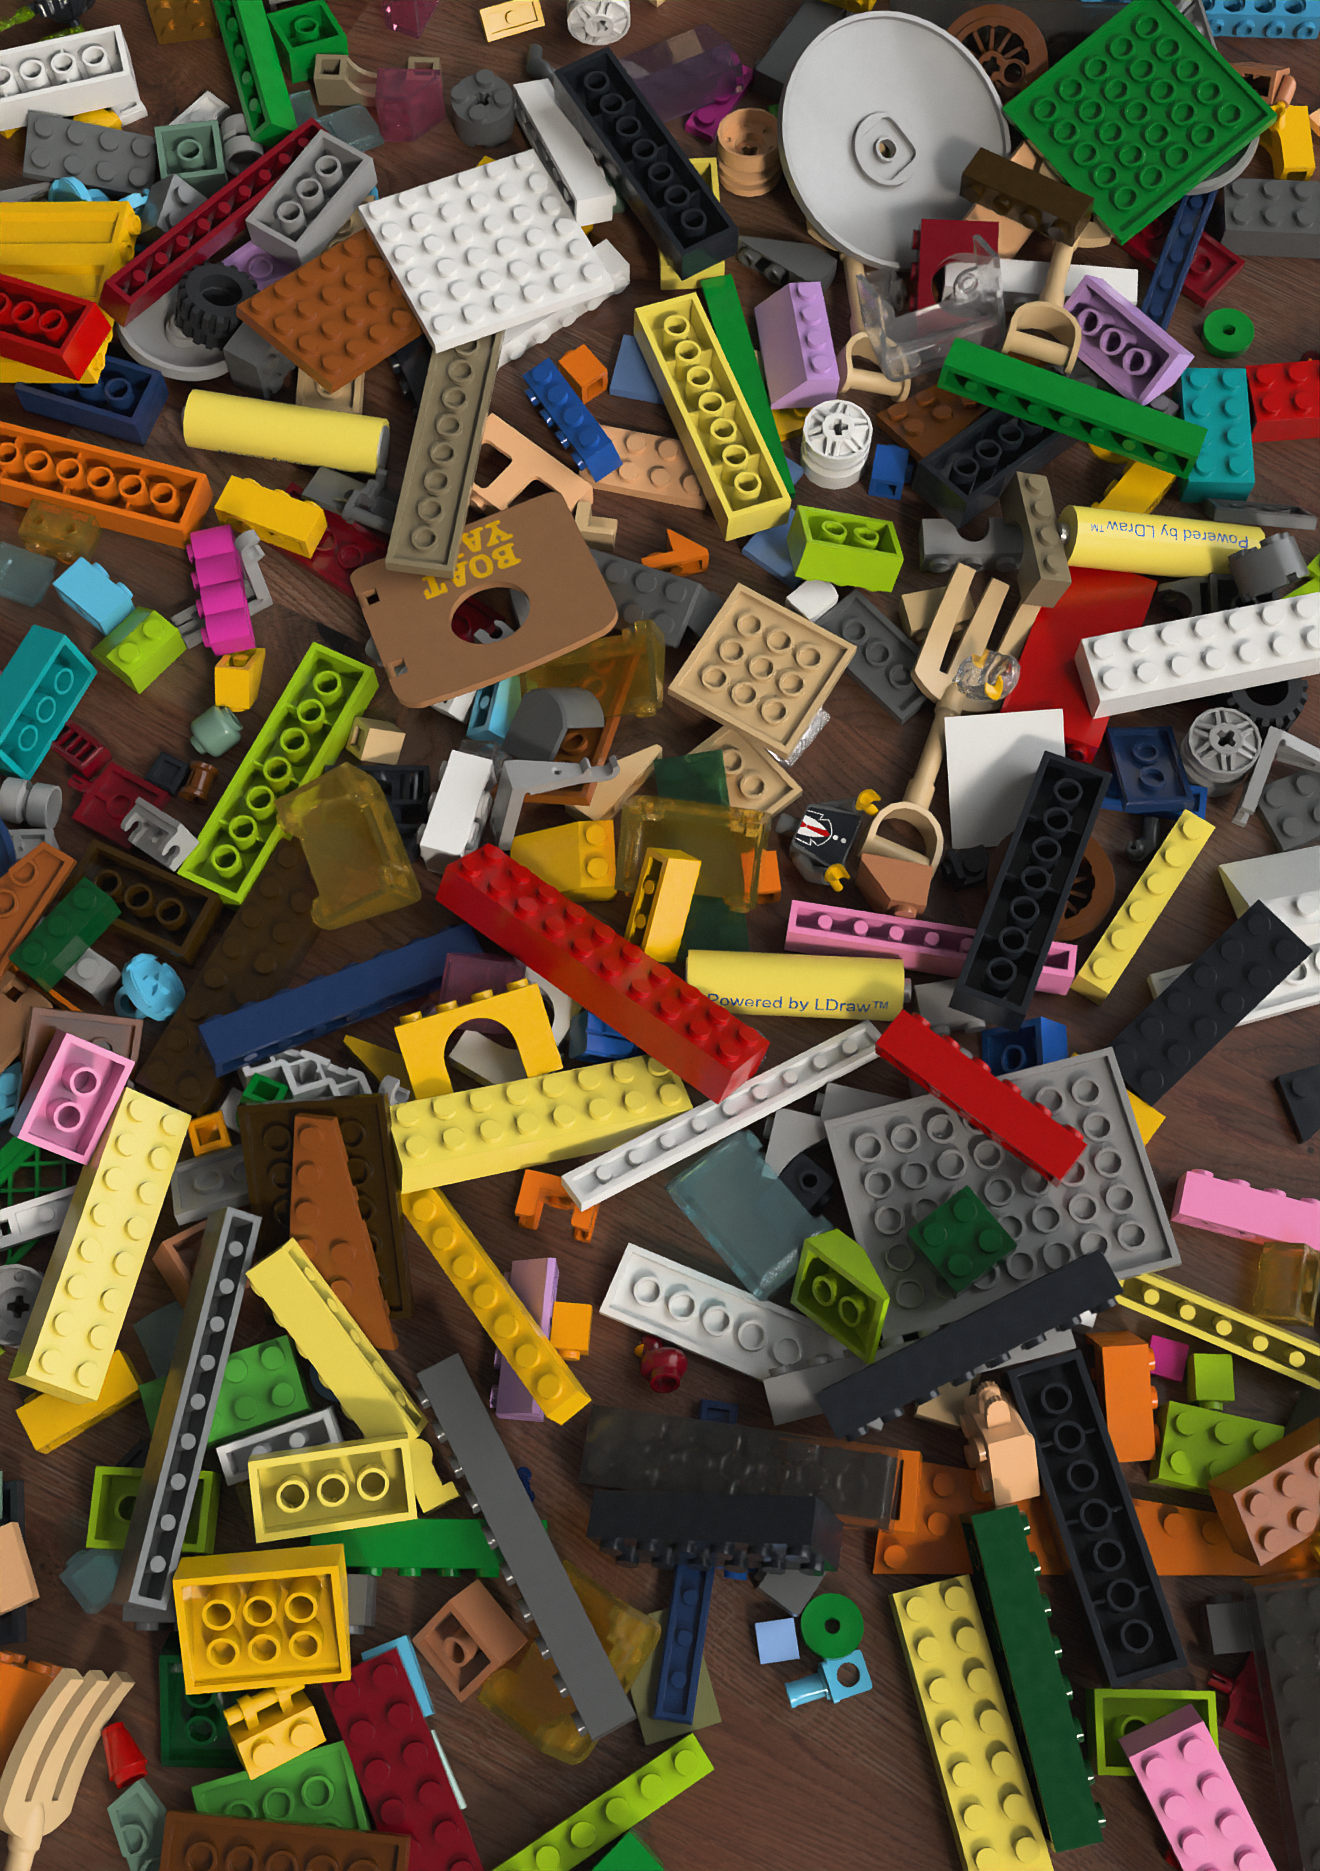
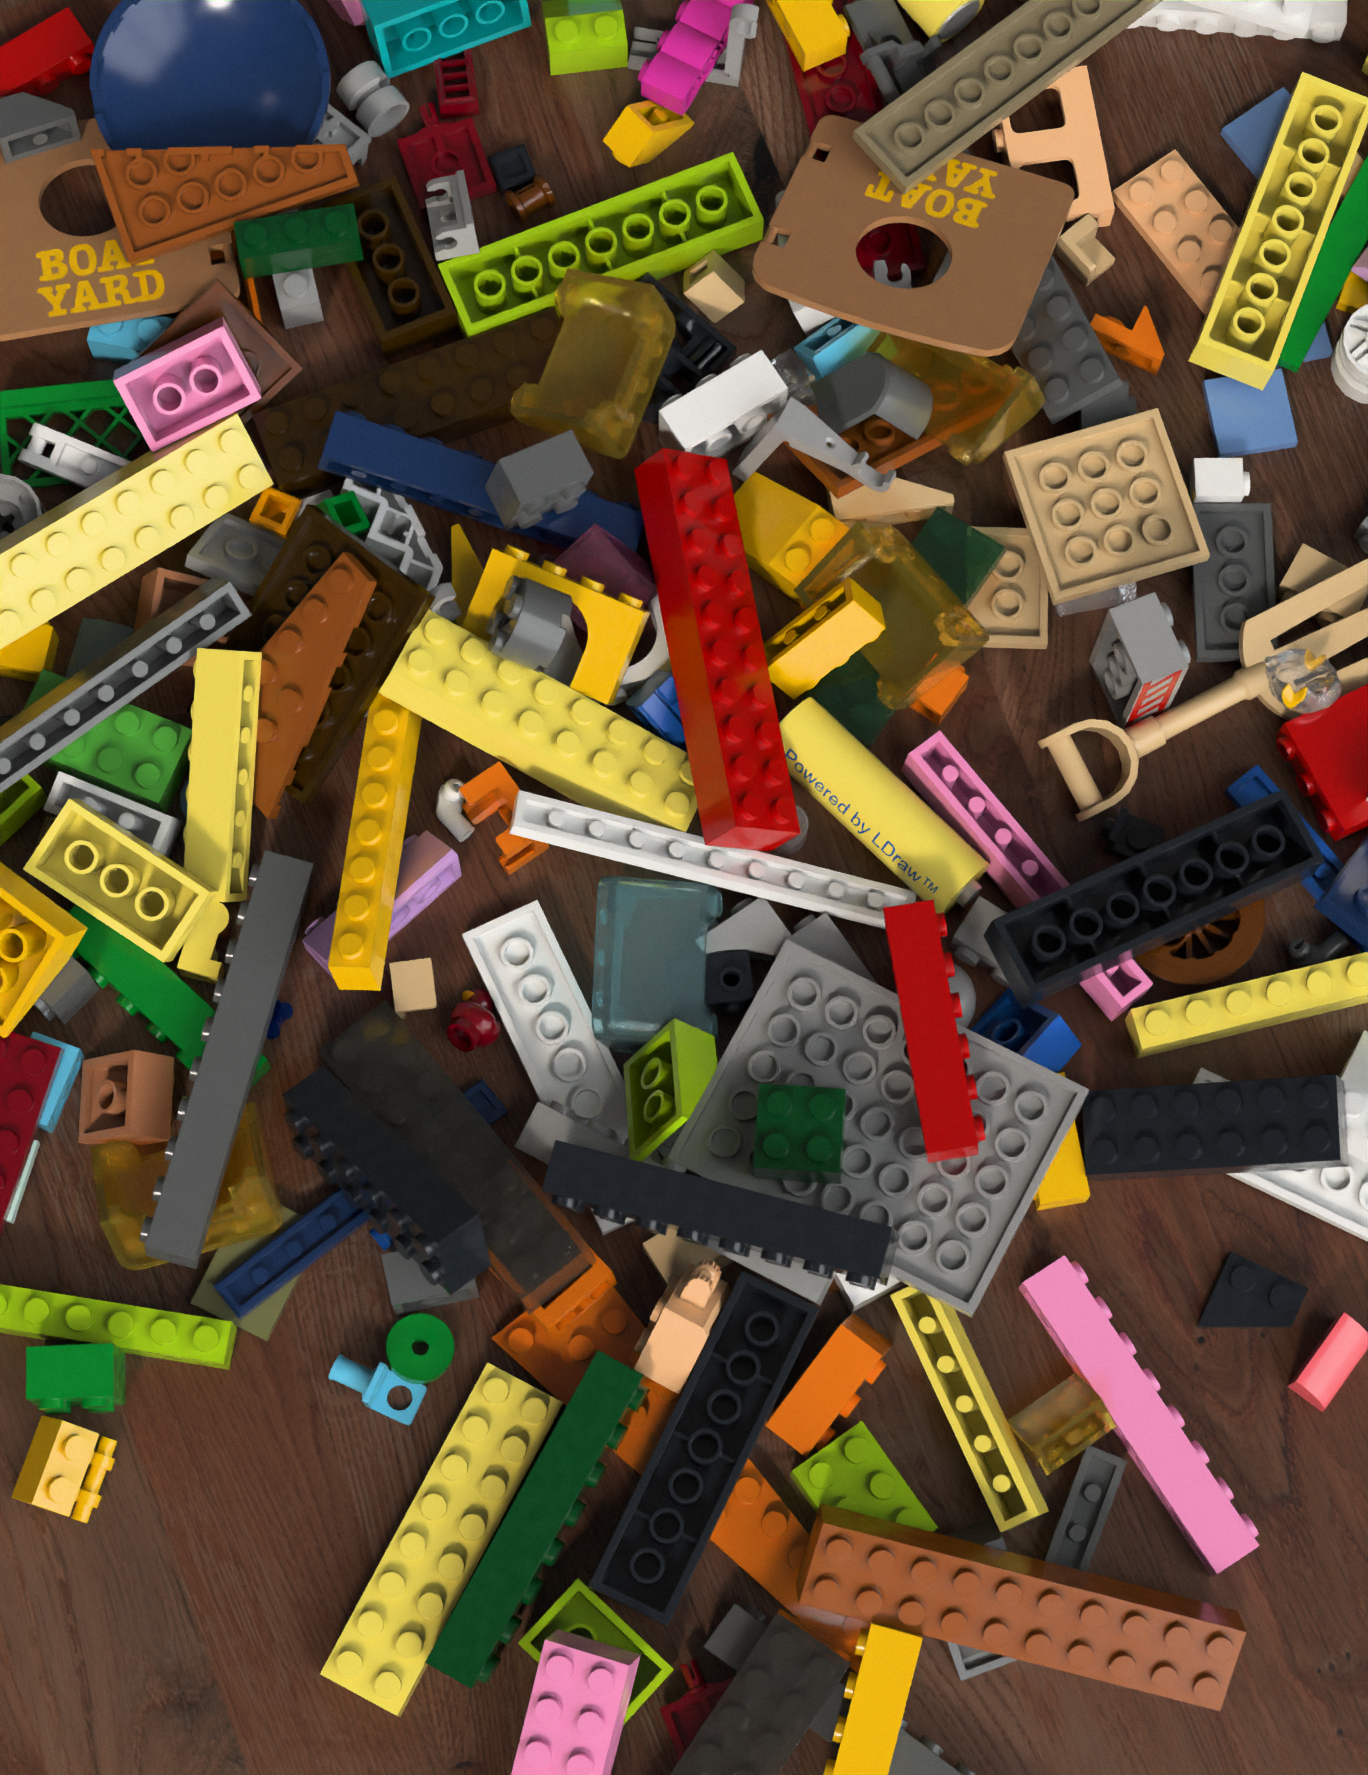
camera: 40 degrees right, 5 degrees up
medium azure tile [114,953,185,1021] -> none
sand green head [190,706,243,757] -> none
blue brick [522,357,623,482] -> none
light orange brick [550,1301,593,1361] -> none
orange brick [558,344,608,404] -> none
light blue tile [754,1618,800,1664] -> none
torso [775,789,881,892] -> none
lime brick [786,505,904,592] -> none
nougat slope [855,853,933,920] -> none
white sticker [944,709,1065,849] -> none
dark pink tile [1148,1335,1189,1383] -> none
lime brick [1185,1353,1235,1411] -> none
none -> tan panel [389,958,437,1020]
none -> white arm [435,779,475,842]
none -> dark grey brick [485,429,594,530]
none -> dark grey brick [486,575,572,672]
none -> light grey brick [1089,592,1191,730]

